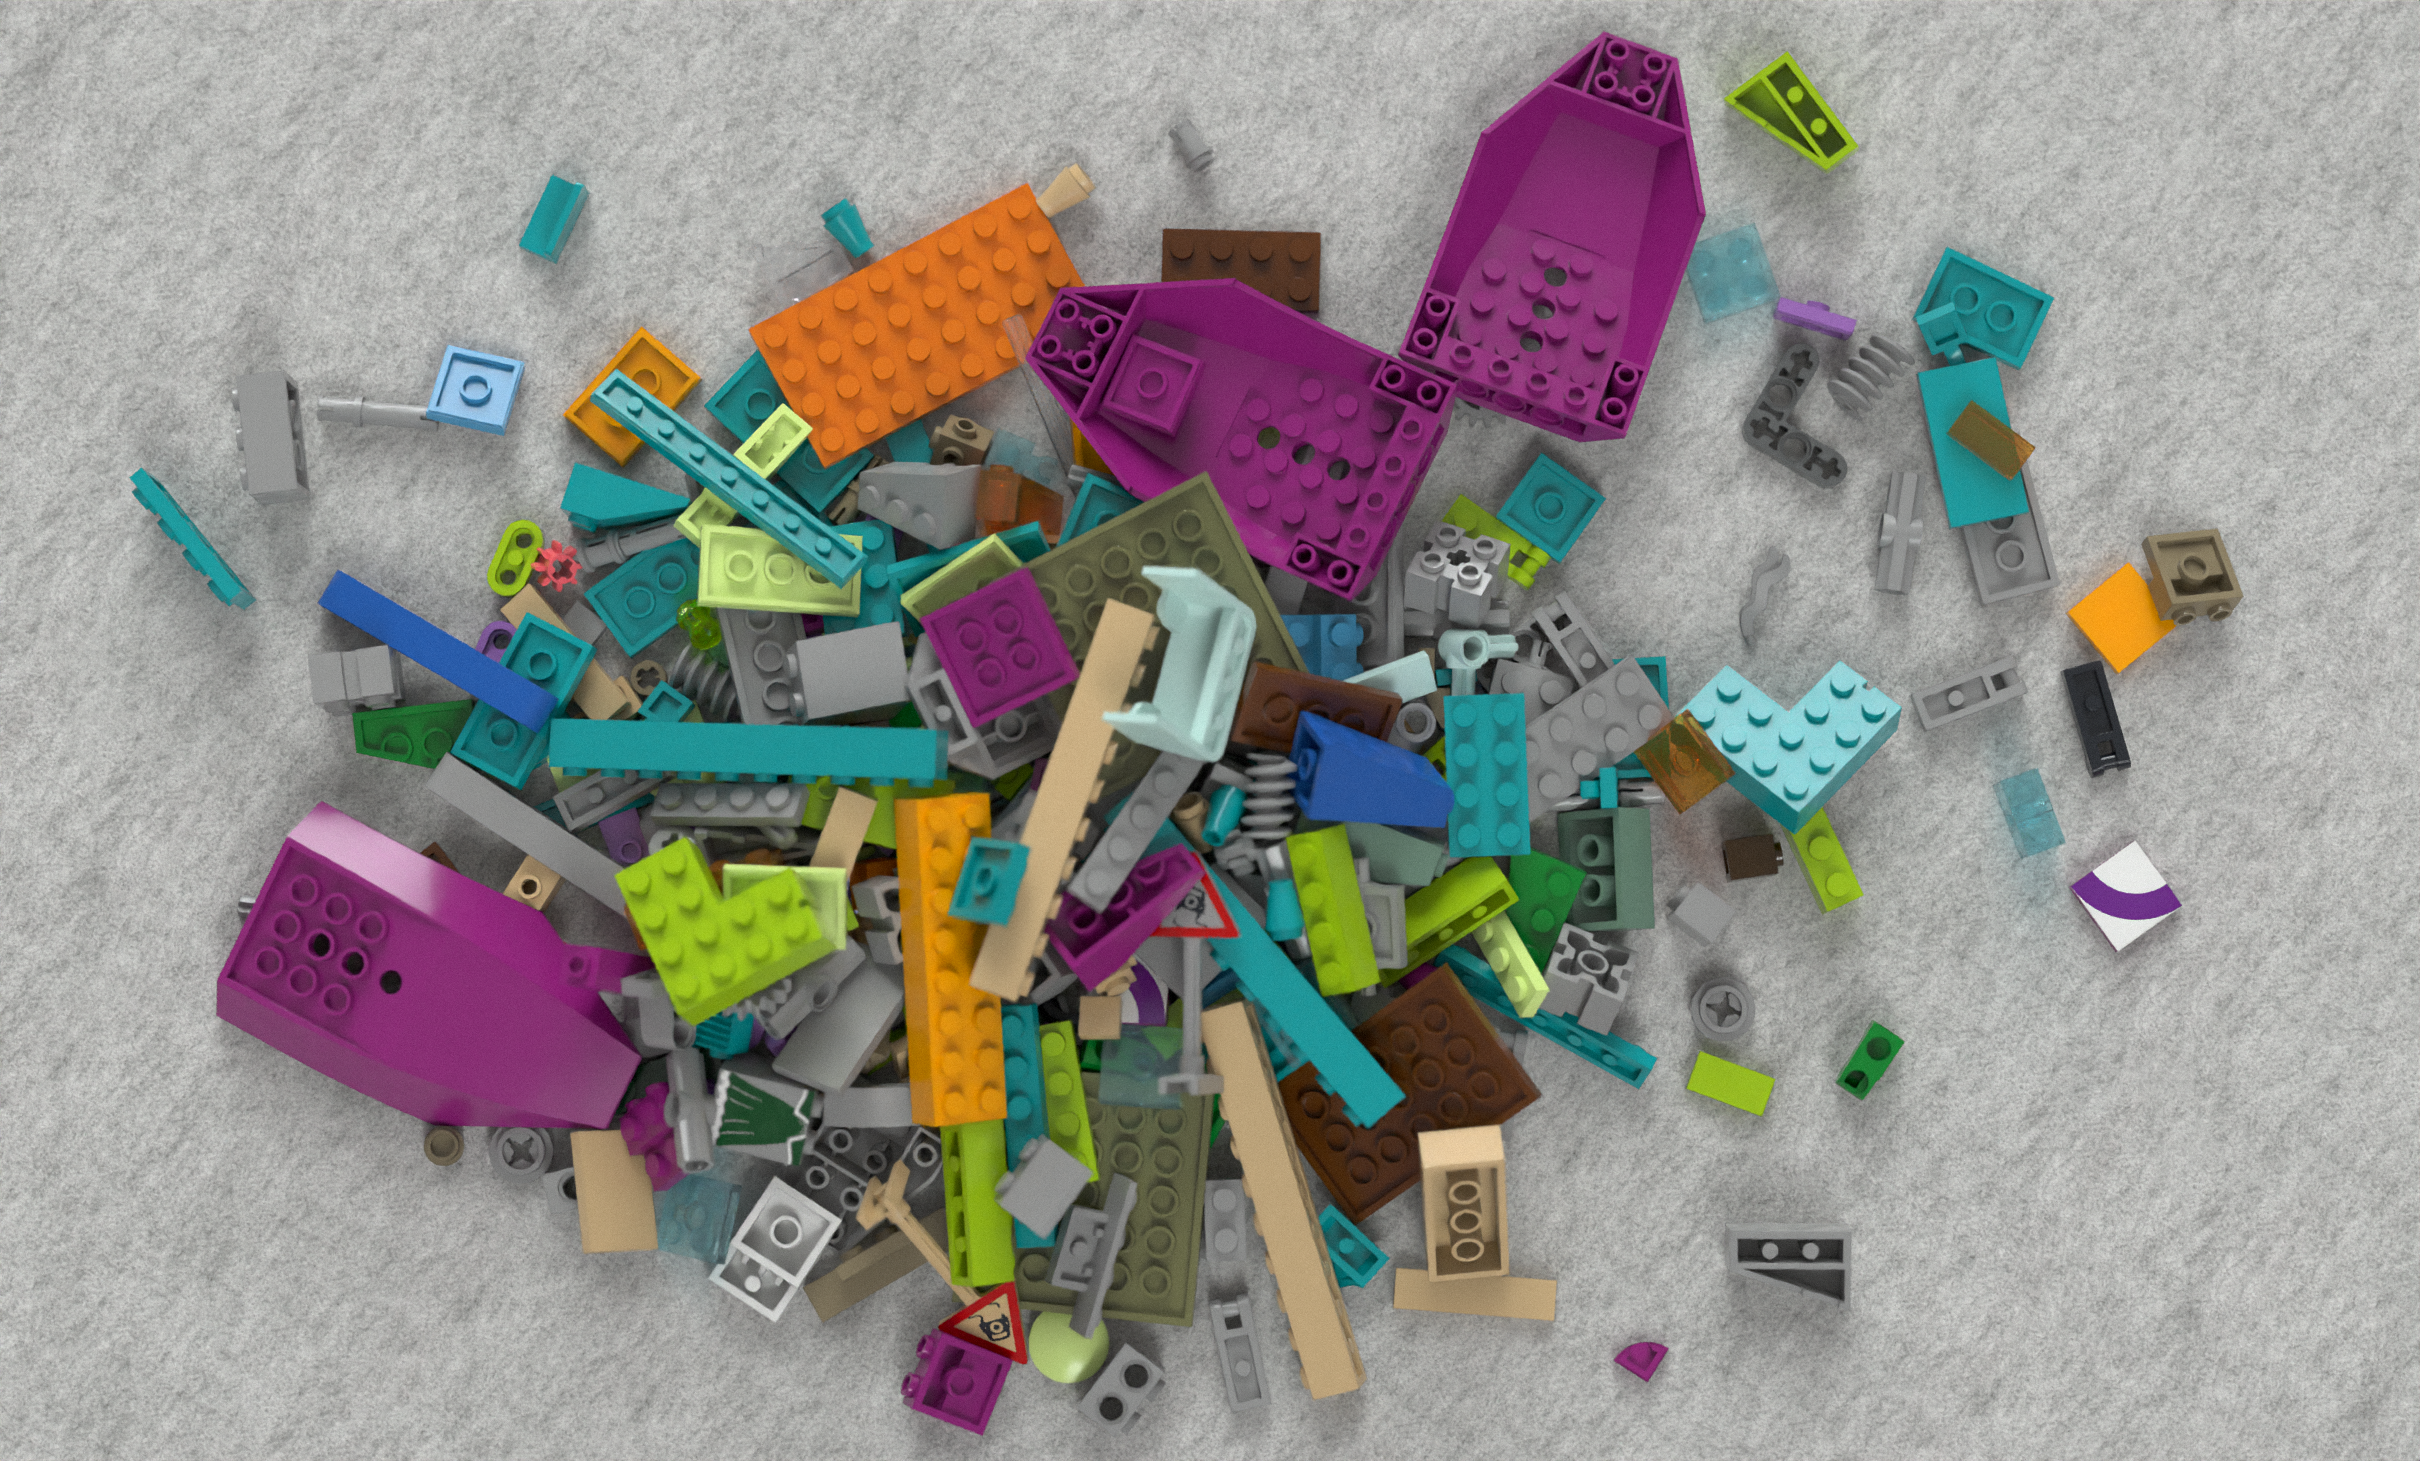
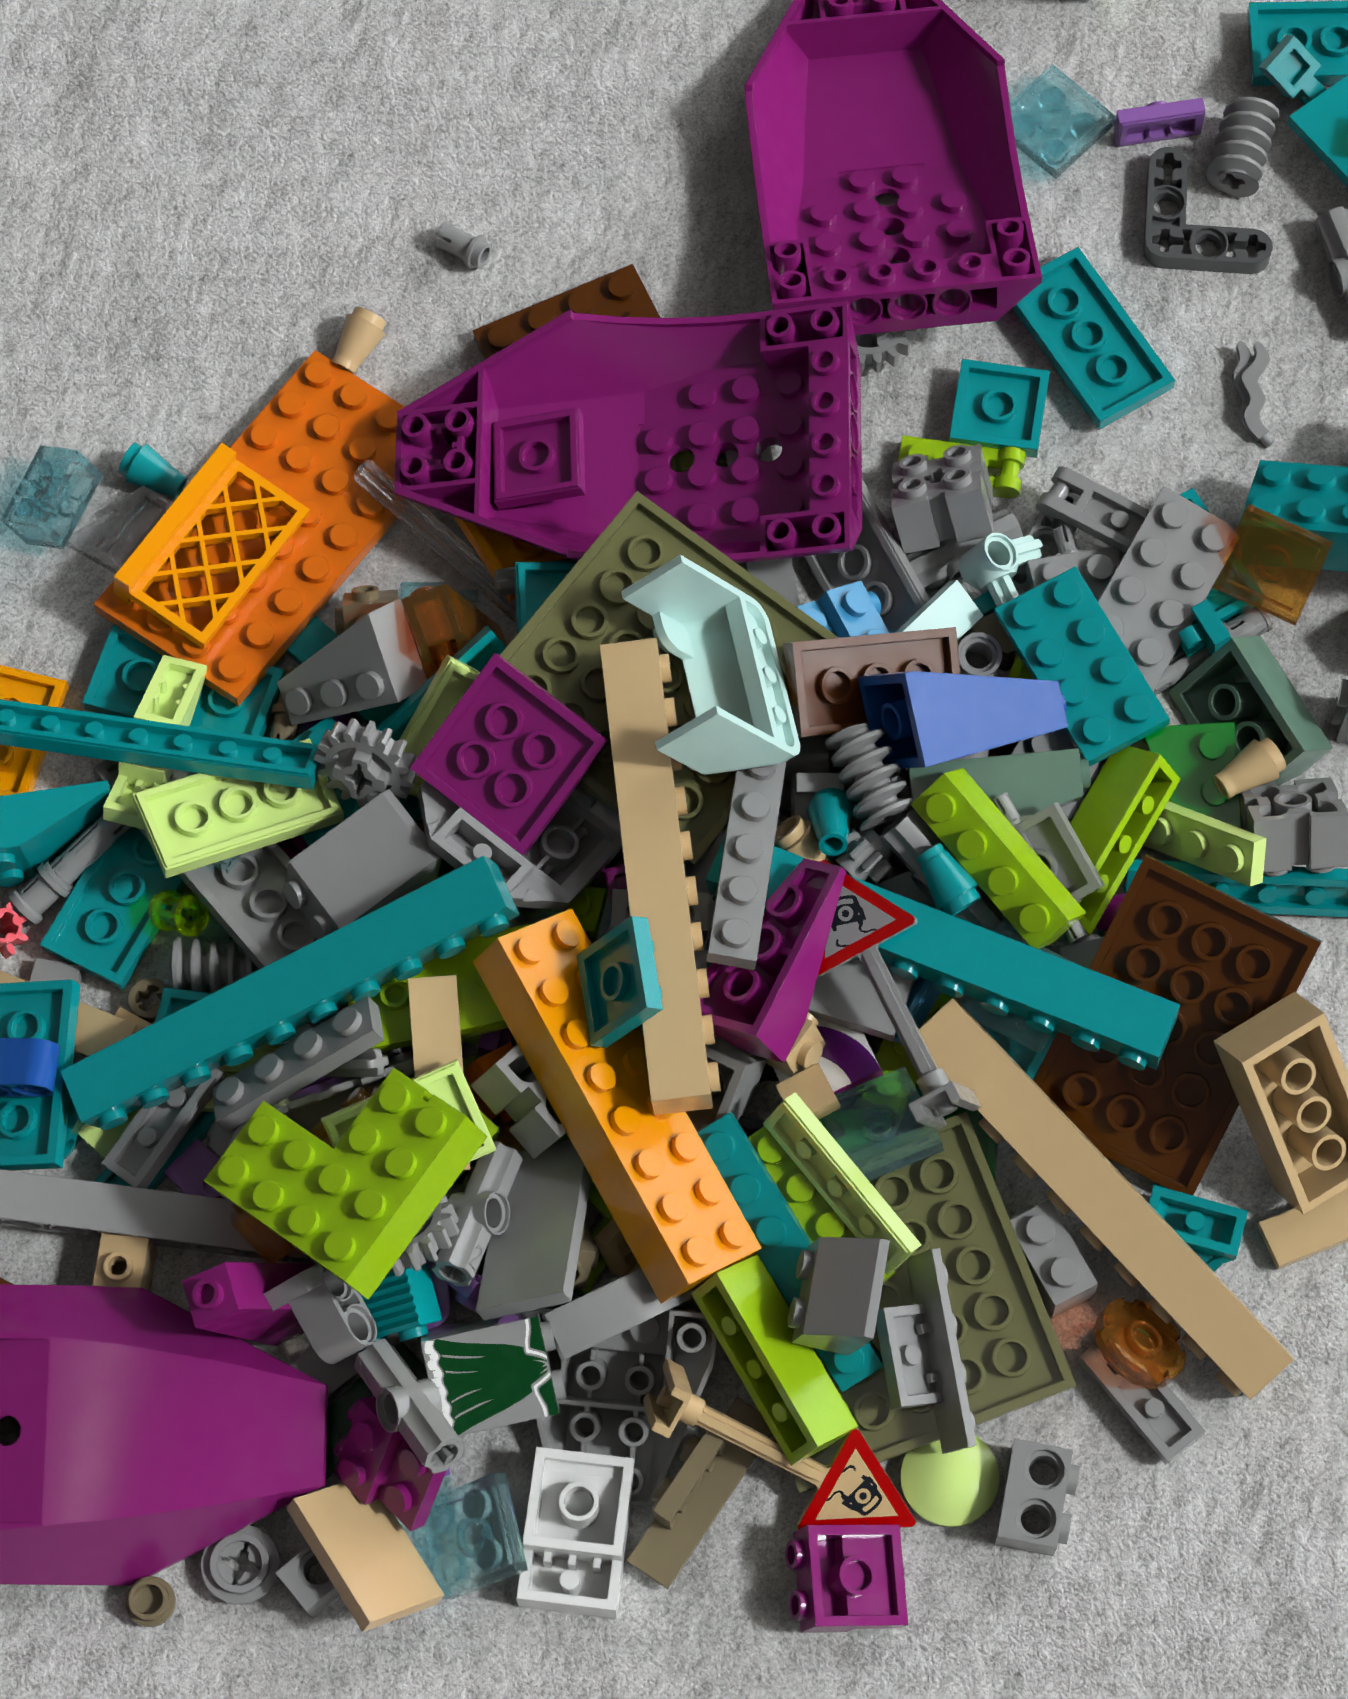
camera: 20 degrees left, 15 degrees down
none -> clear light blue brick [0,445,103,550]
none -> light orange fence [113,443,310,649]
none -> light grey gear [314,718,417,807]
none -> yellowish green tile [763,1092,921,1275]
none -> teal plate [1012,247,1175,430]
none -> clear orange tile [1094,1298,1186,1389]
none -> tan cone [1213,737,1286,799]

